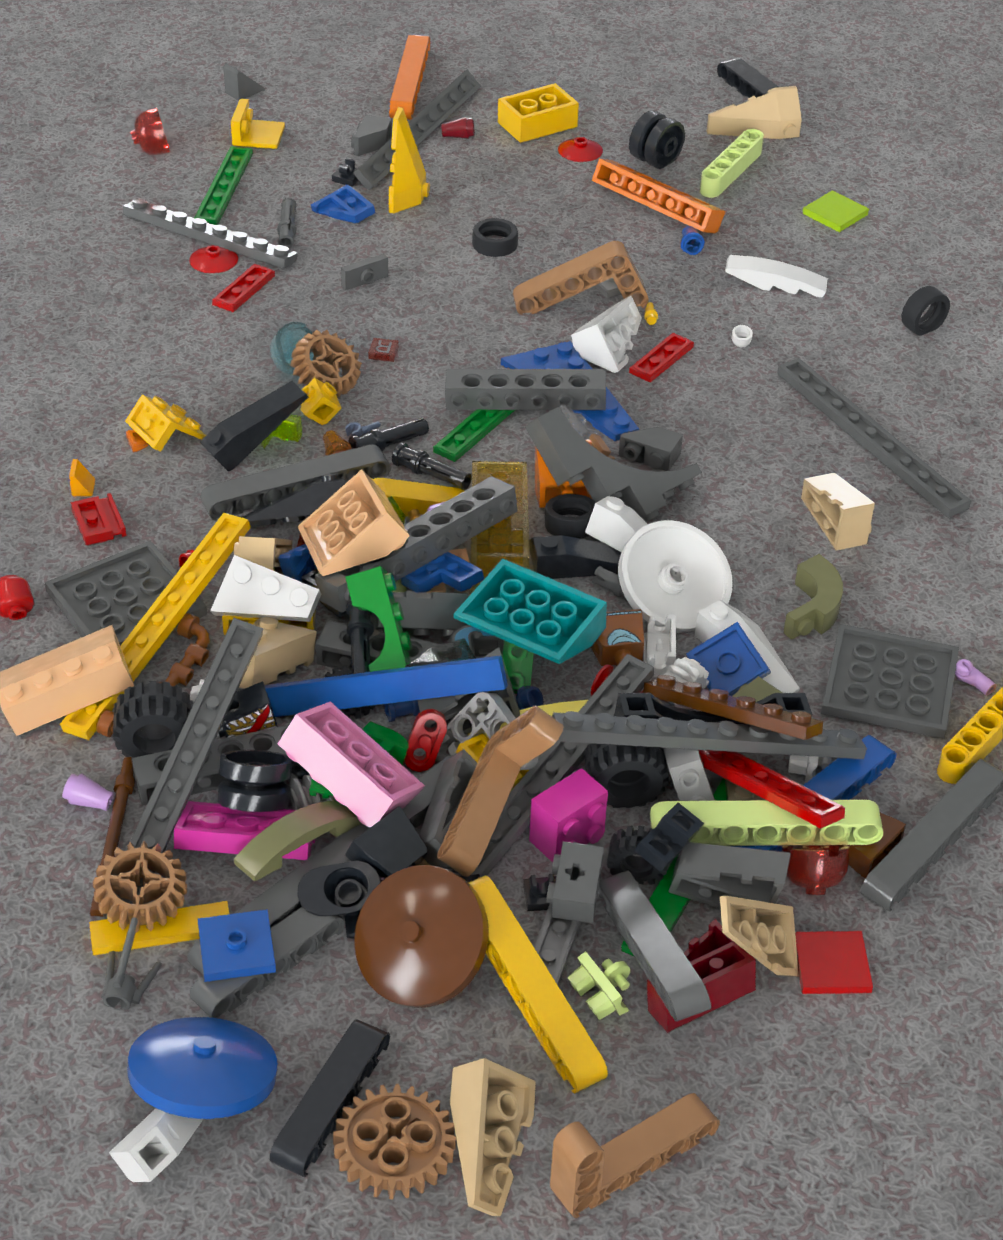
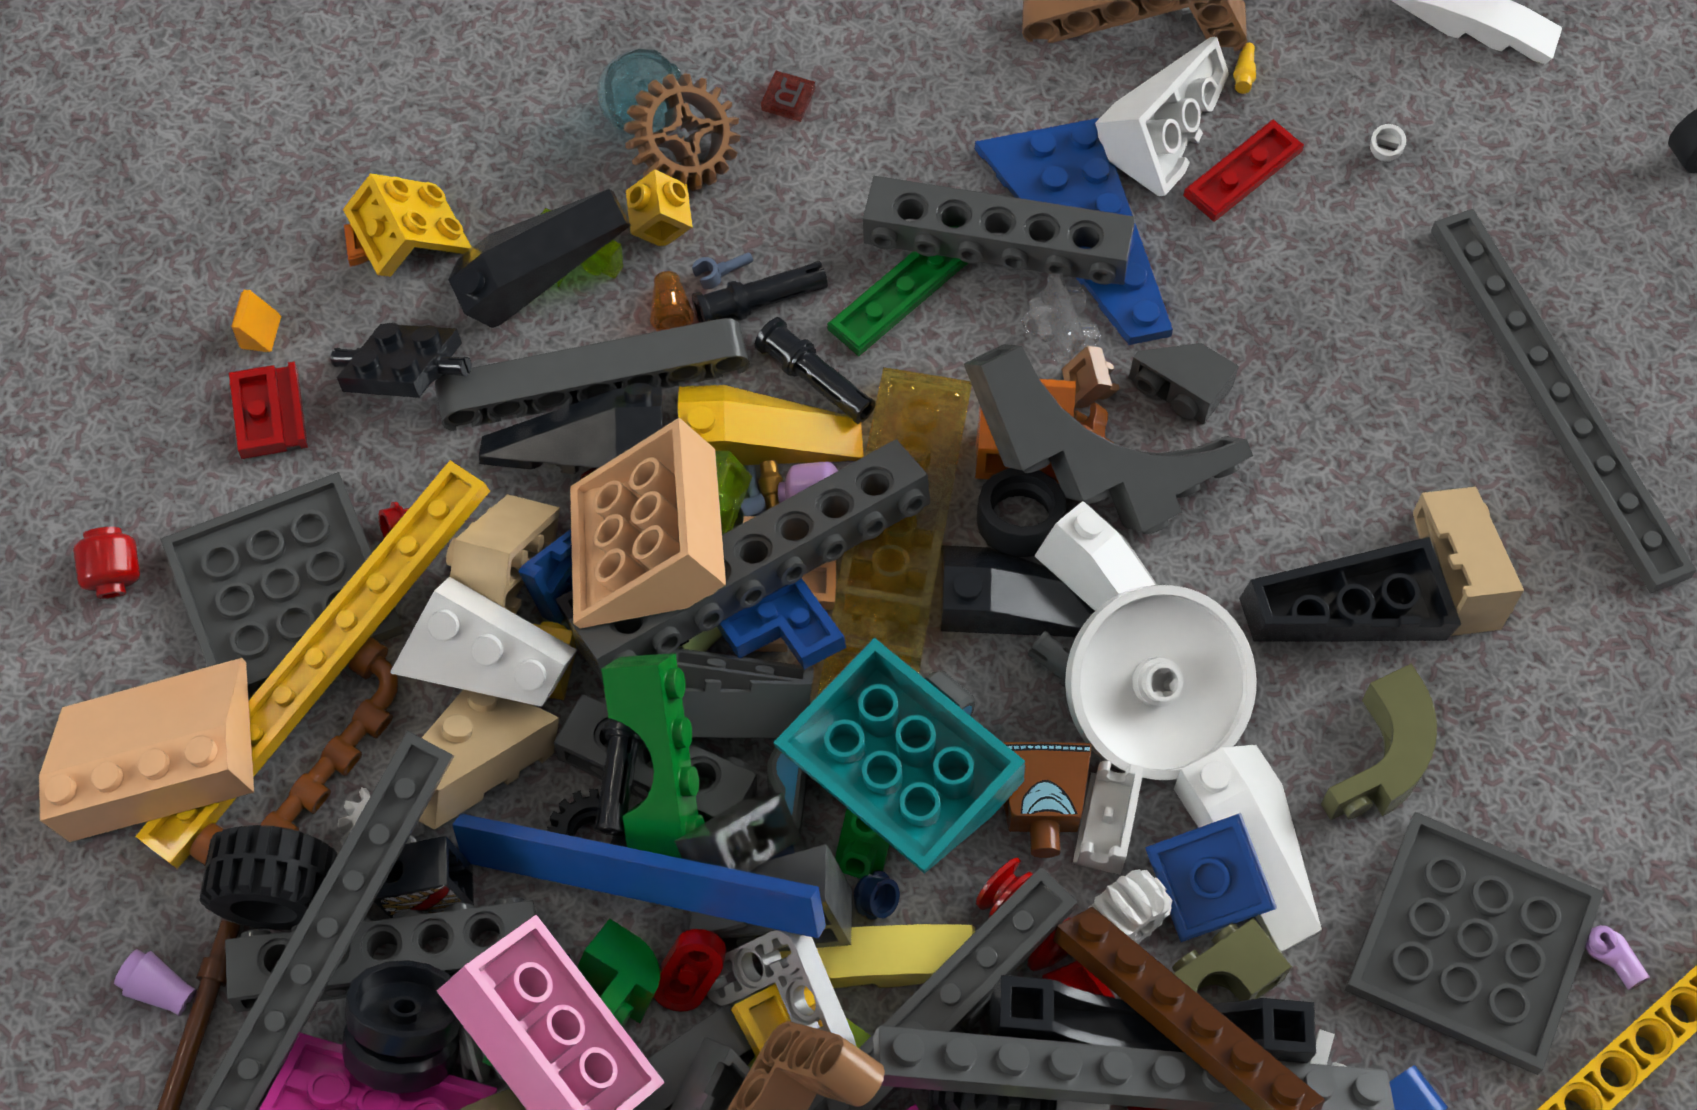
camera: 10 degrees right, 20 degrees up
none -> black plate [331,323,472,398]
none -> black wedge [1239,537,1461,642]

